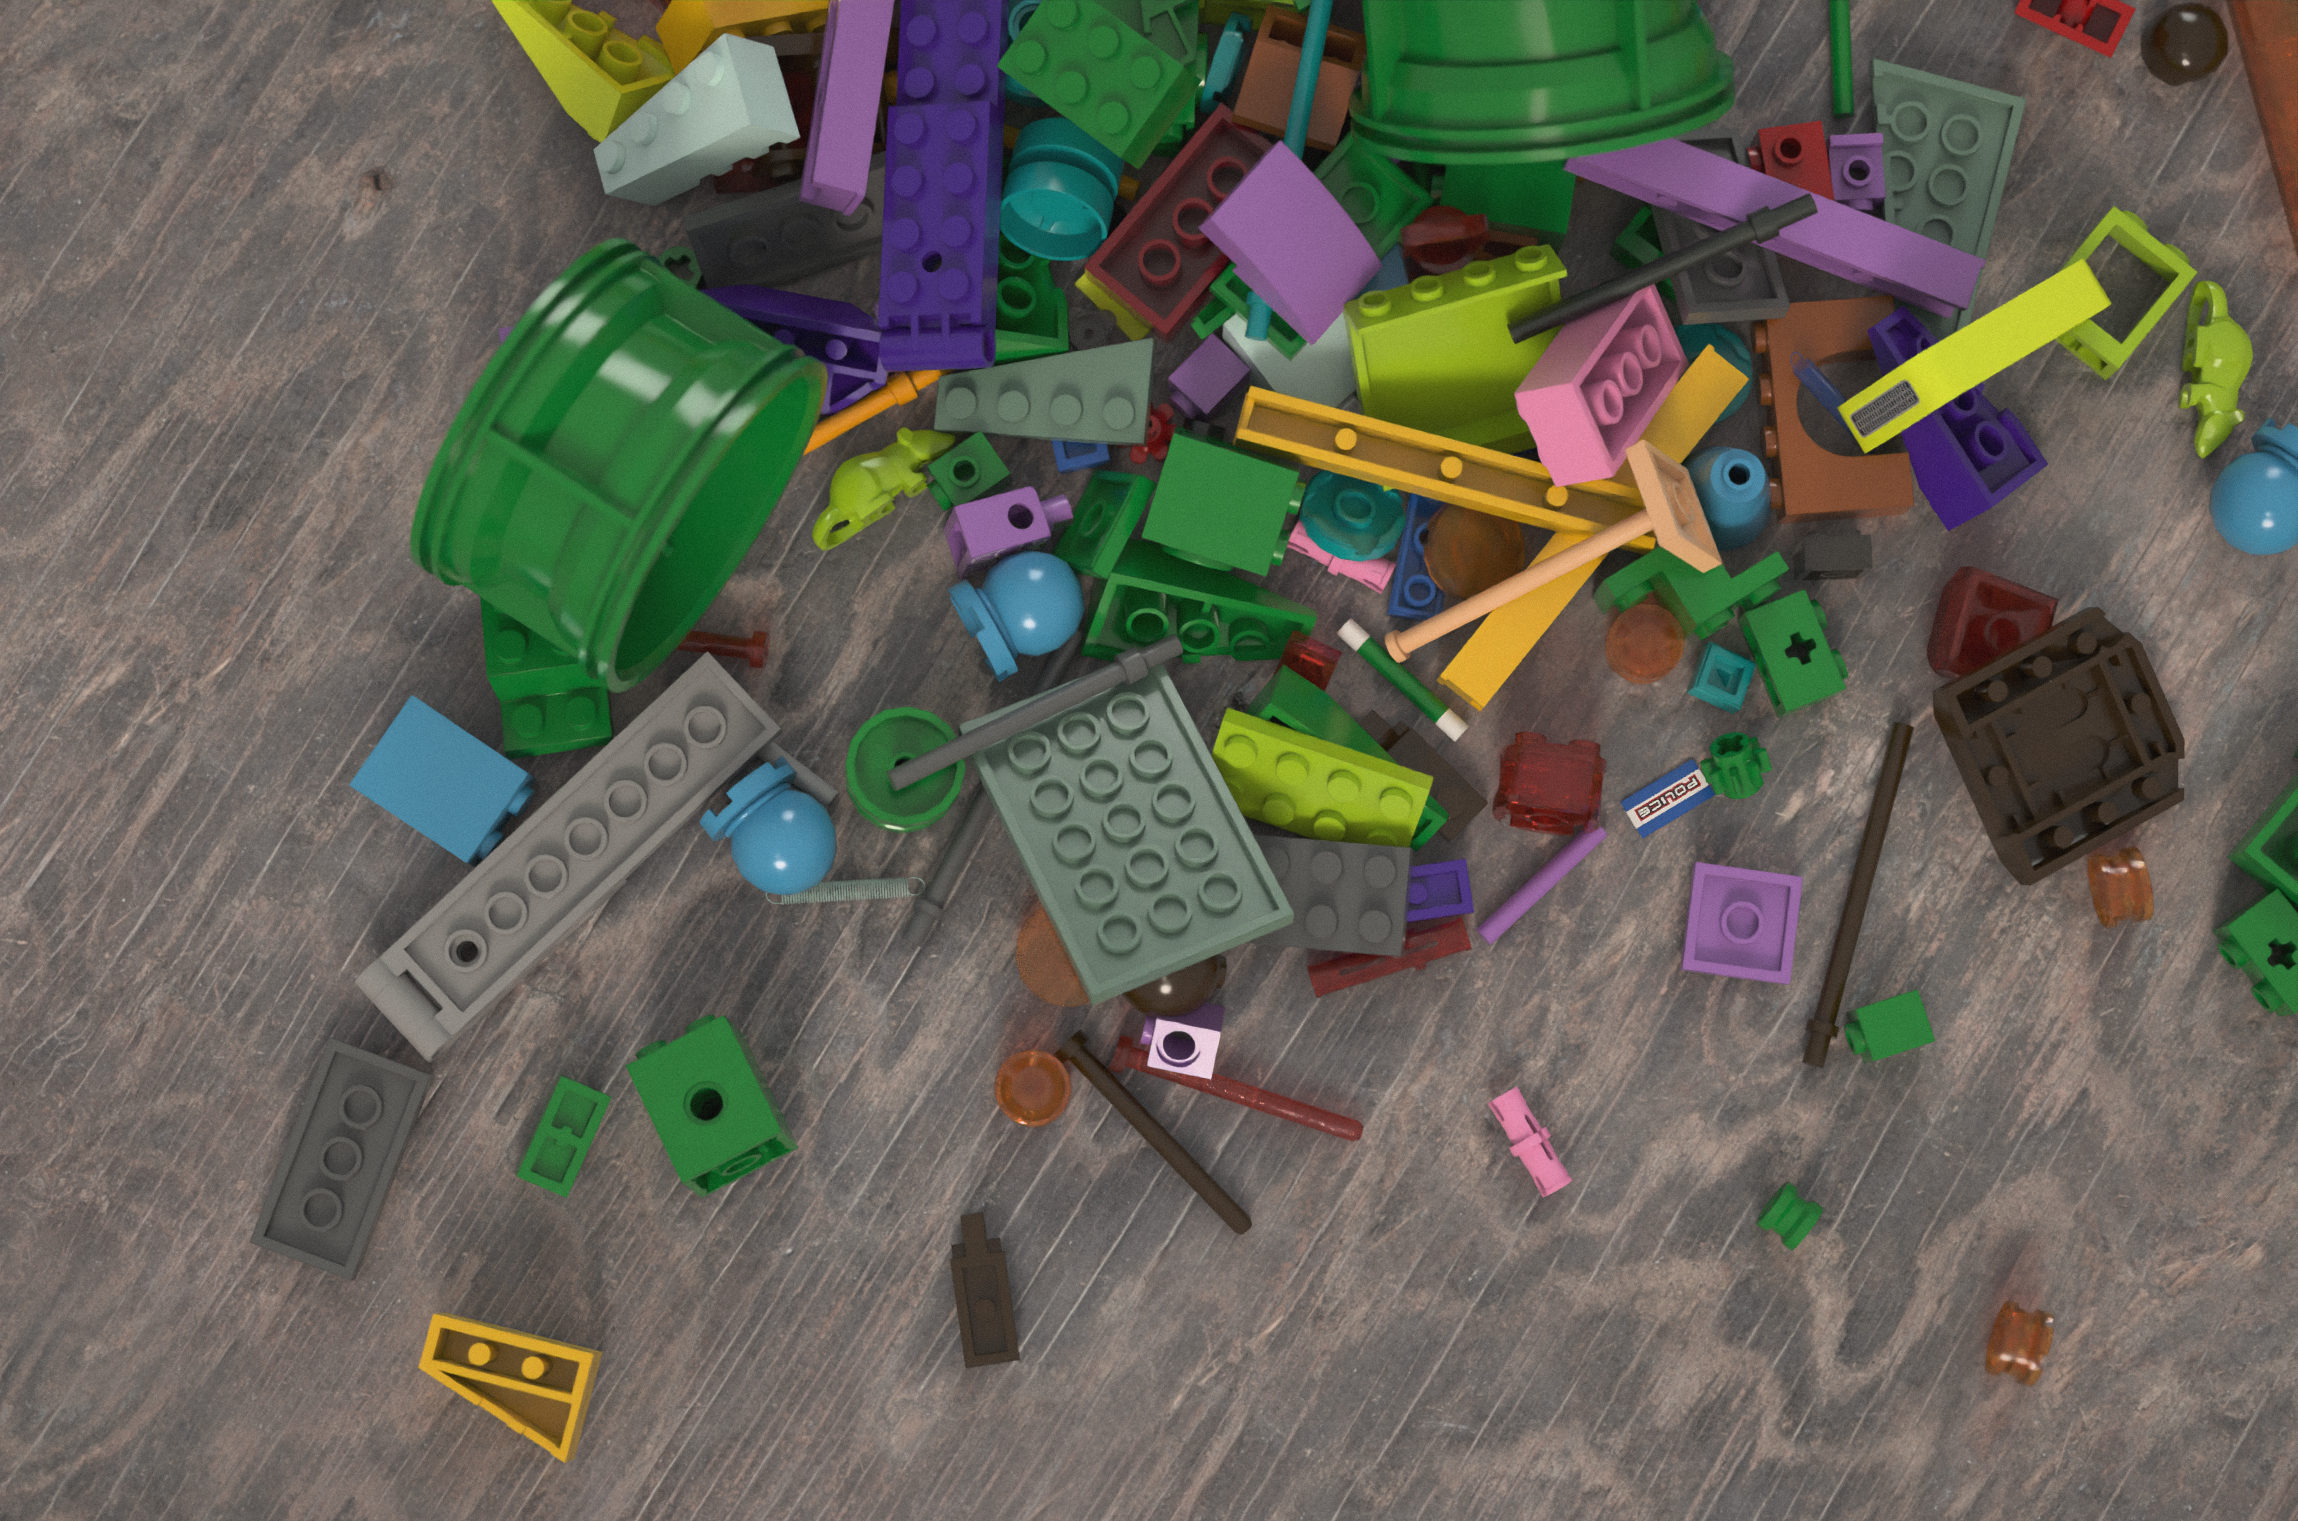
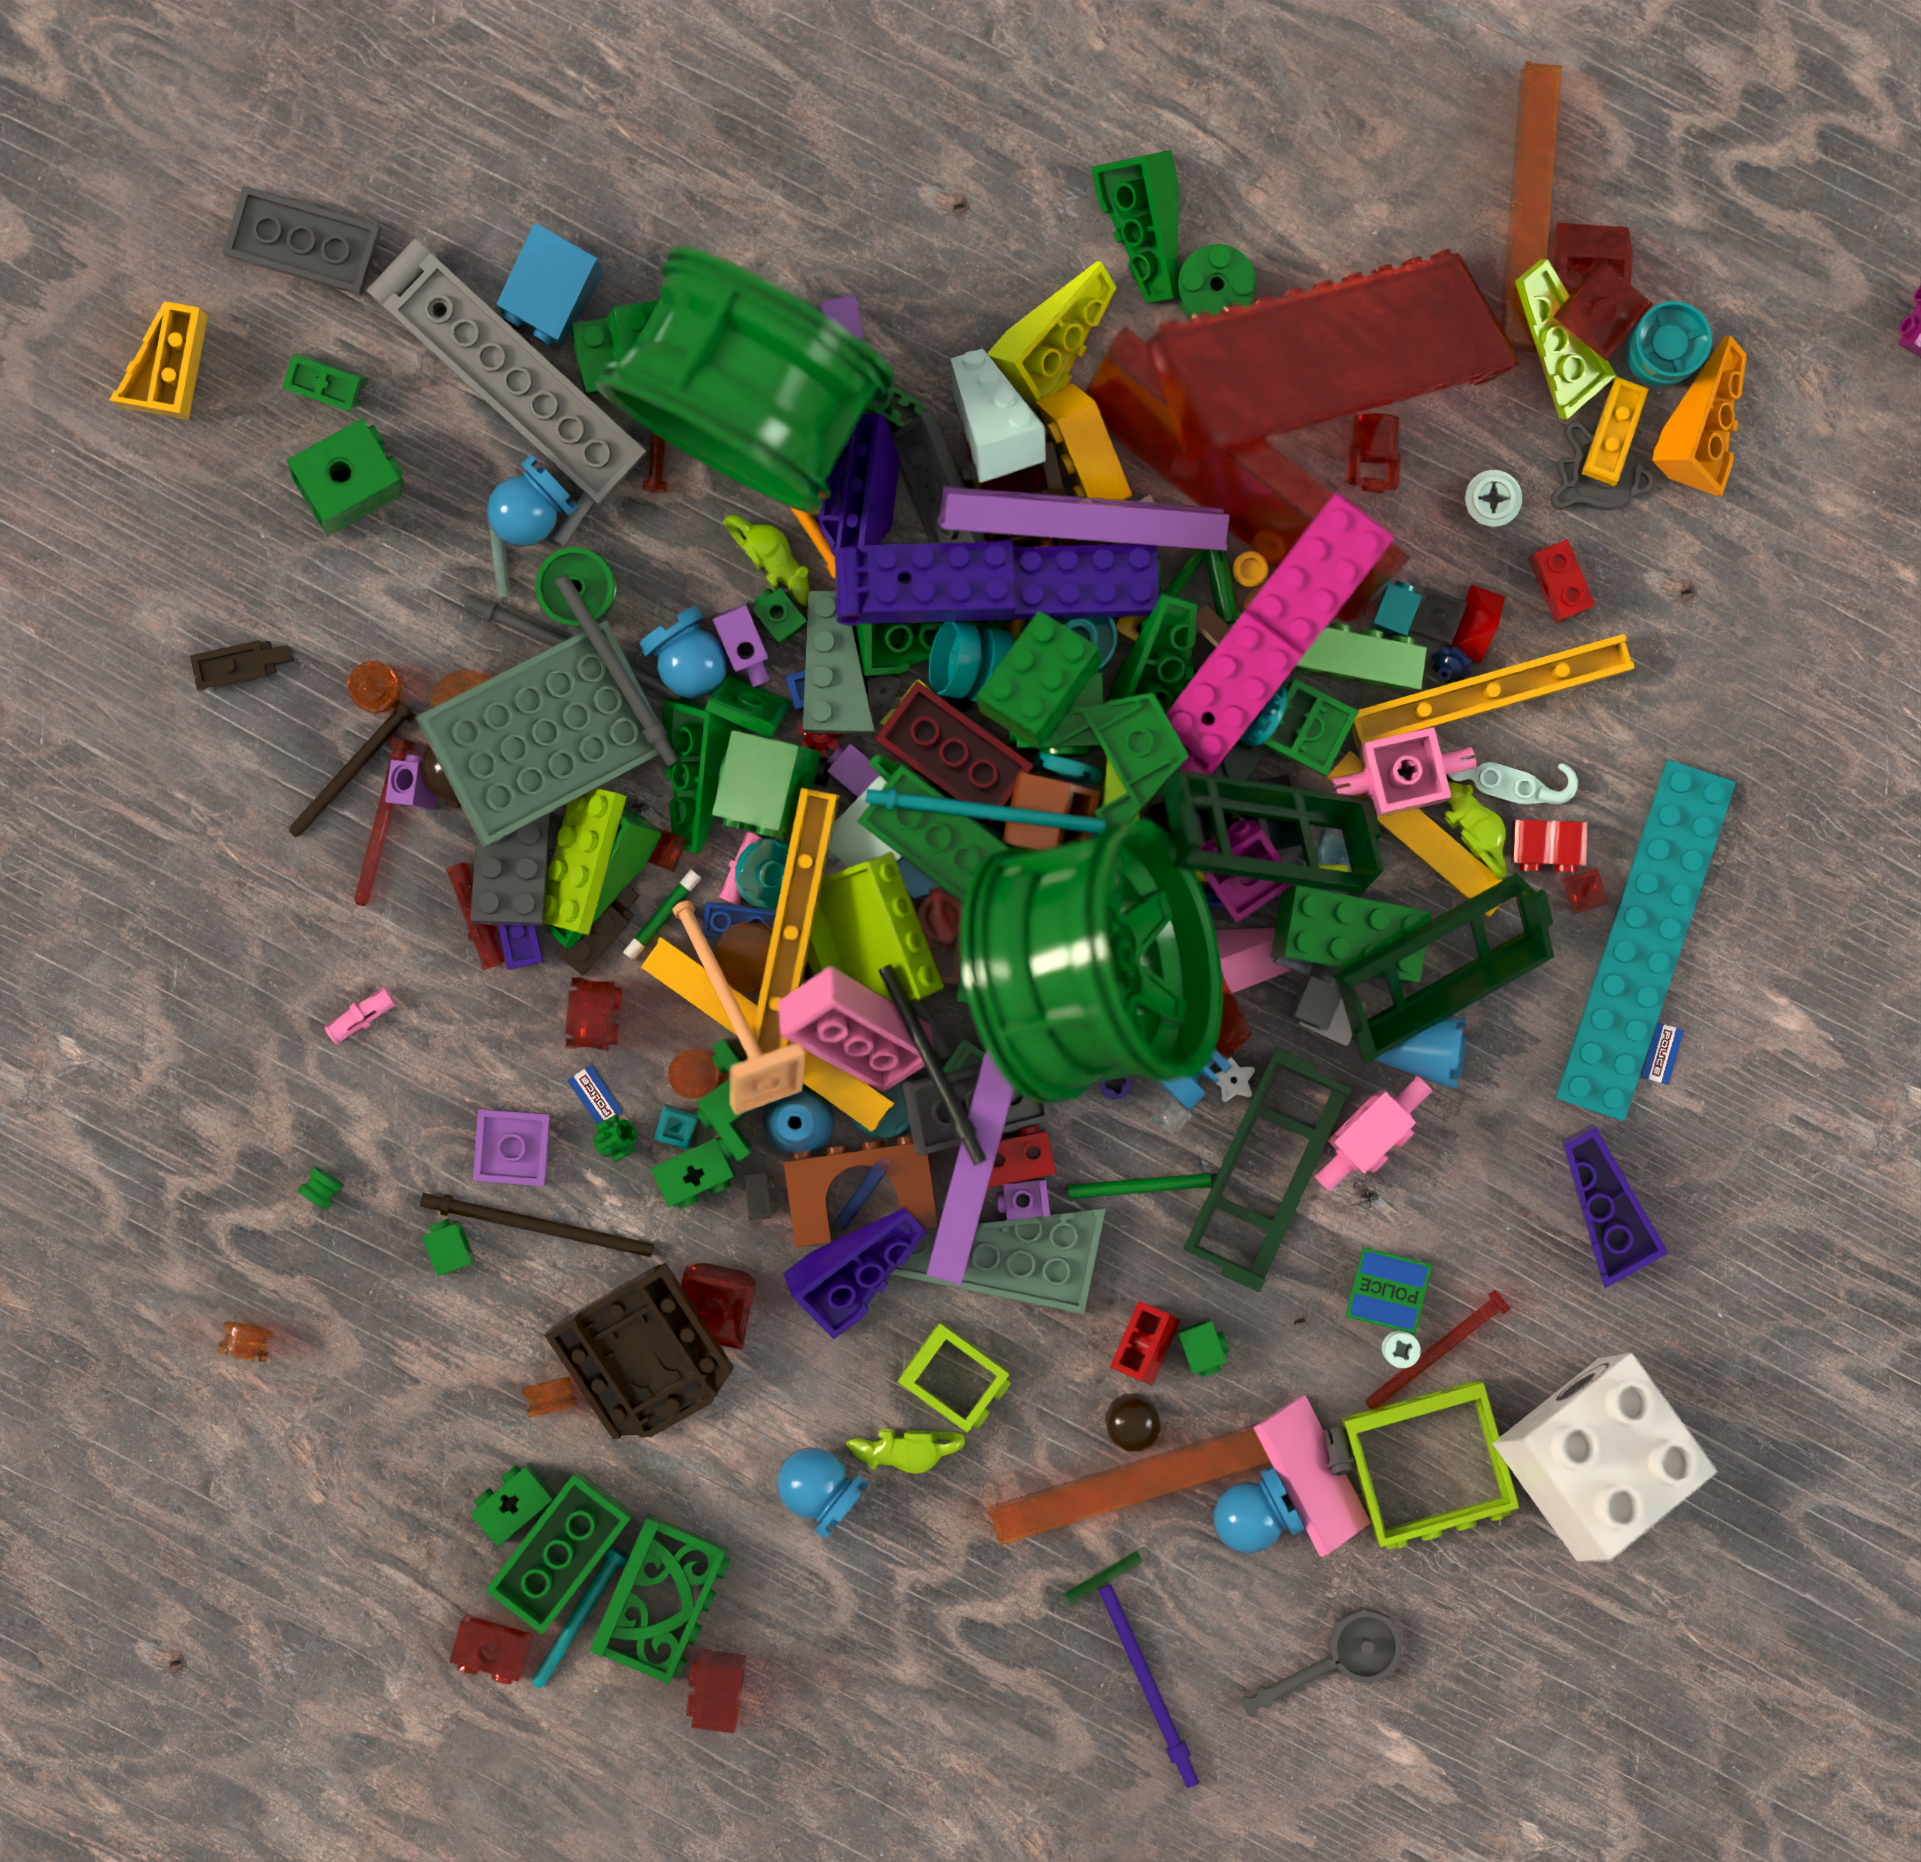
camera: 90 degrees right, 5 degrees up
medium lavender slope [1198,140,1382,346] -> none
medium lavender bar [1476,820,1608,945] -> none
neon yellow beam [1837,258,2112,454] -> none

